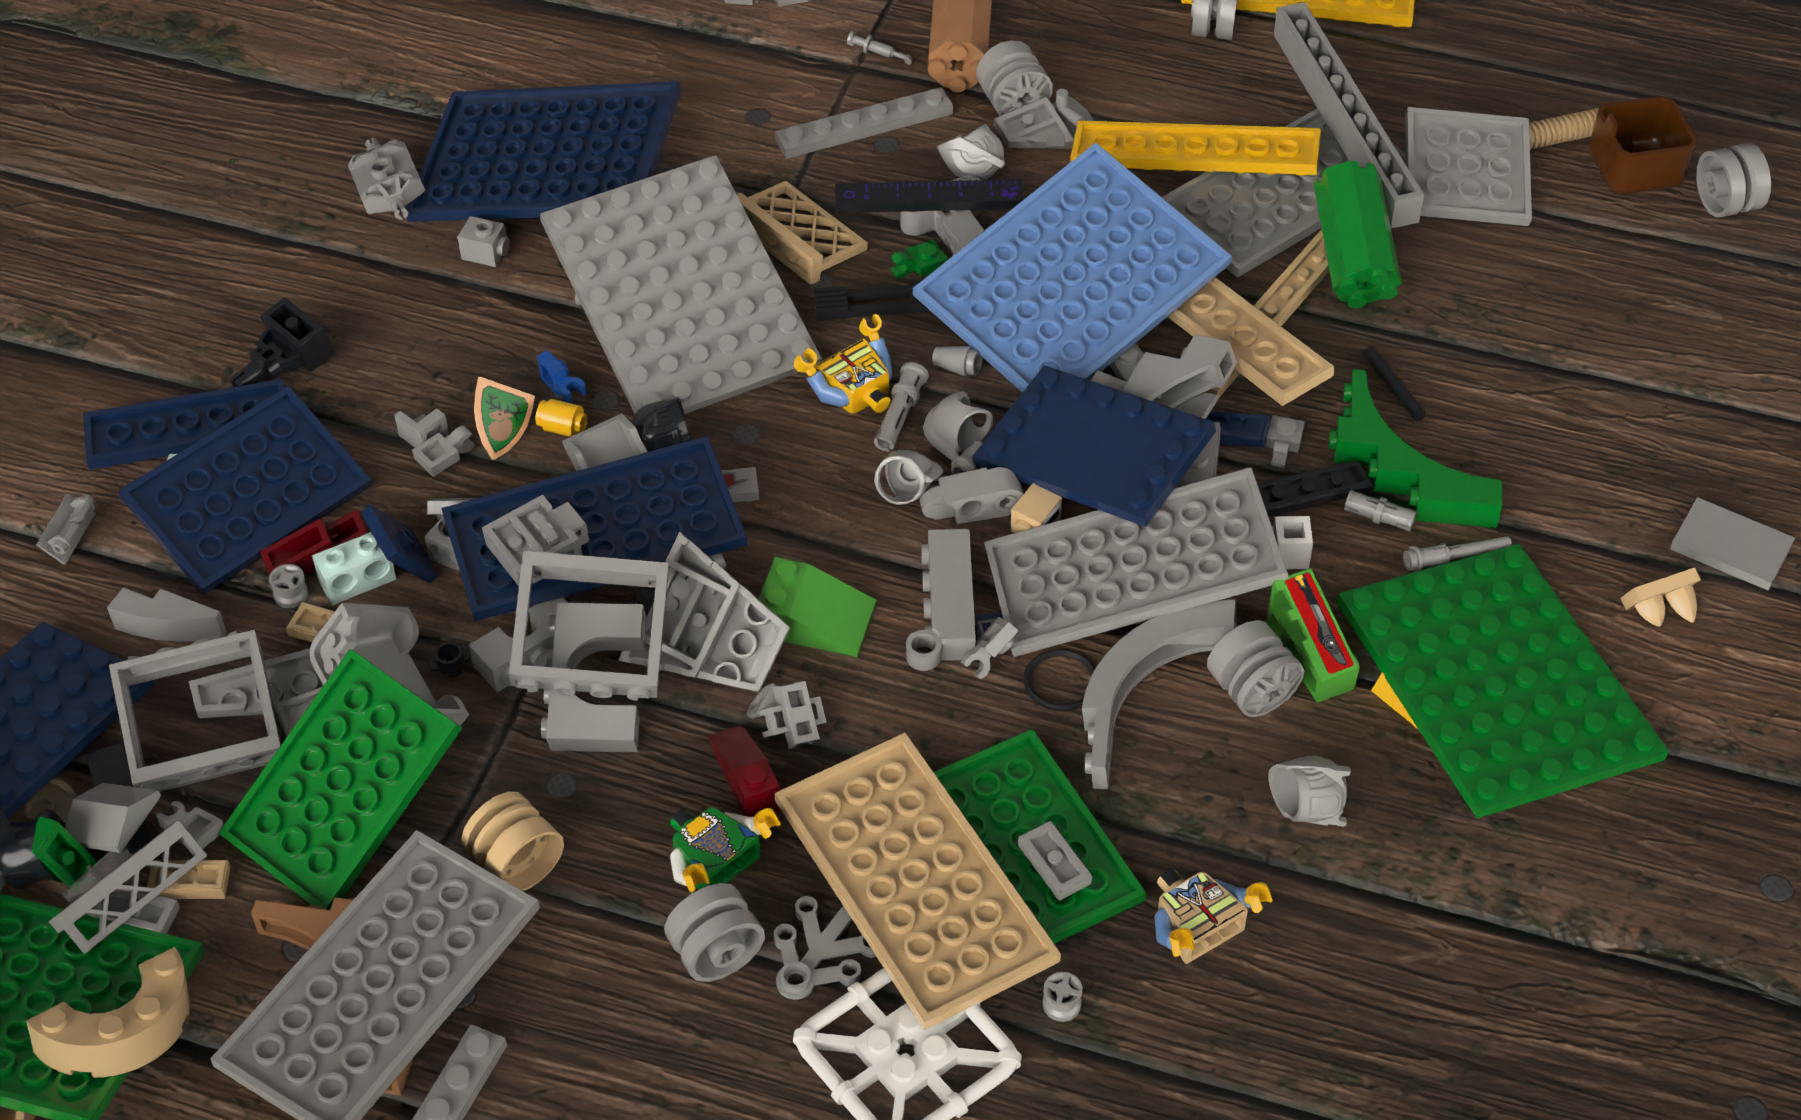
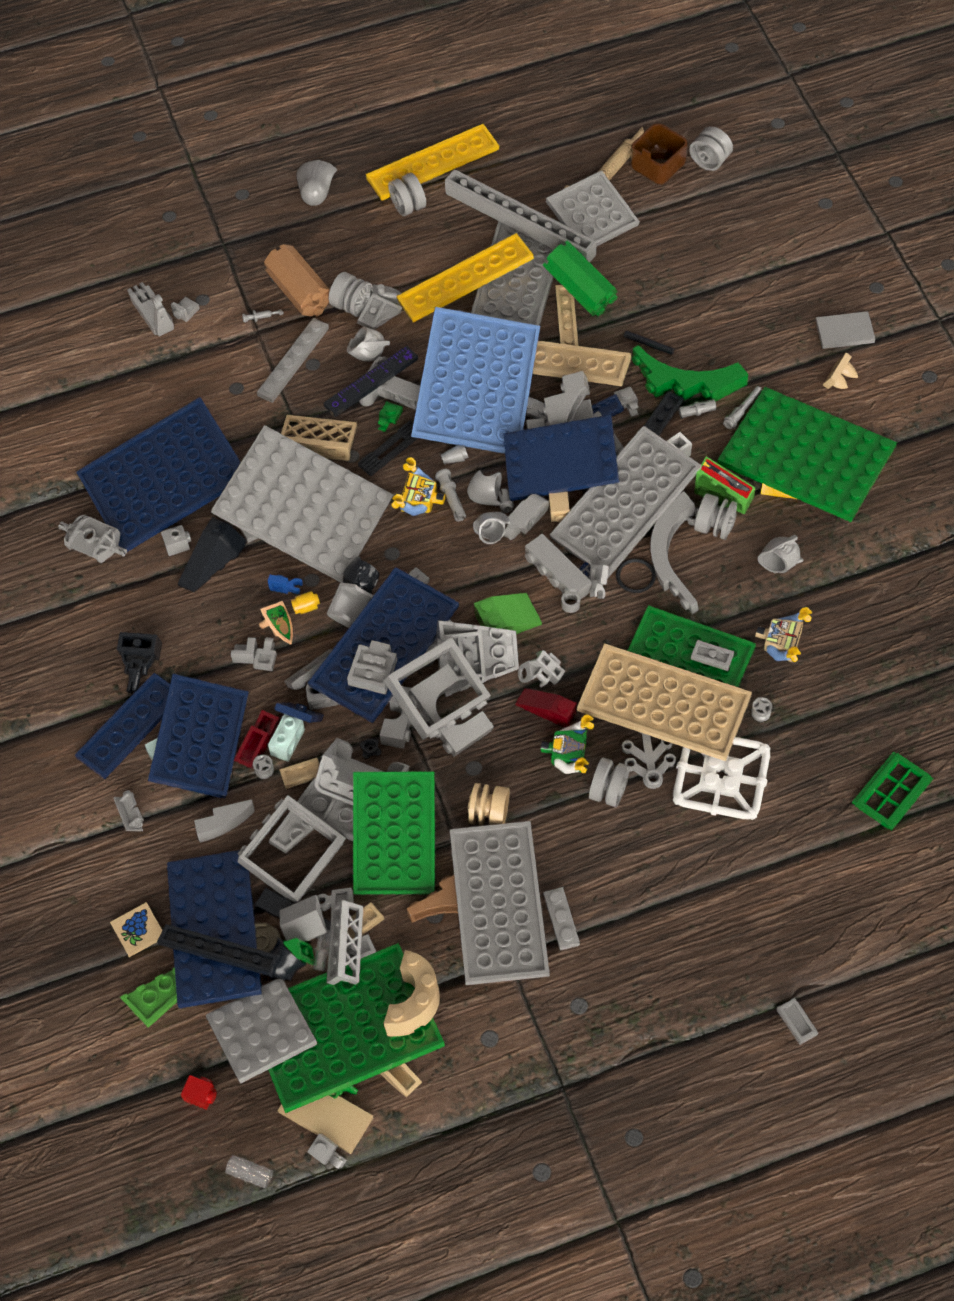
camera: 35 degrees left, 10 degrees up
none -> black wedge [178,517,247,592]

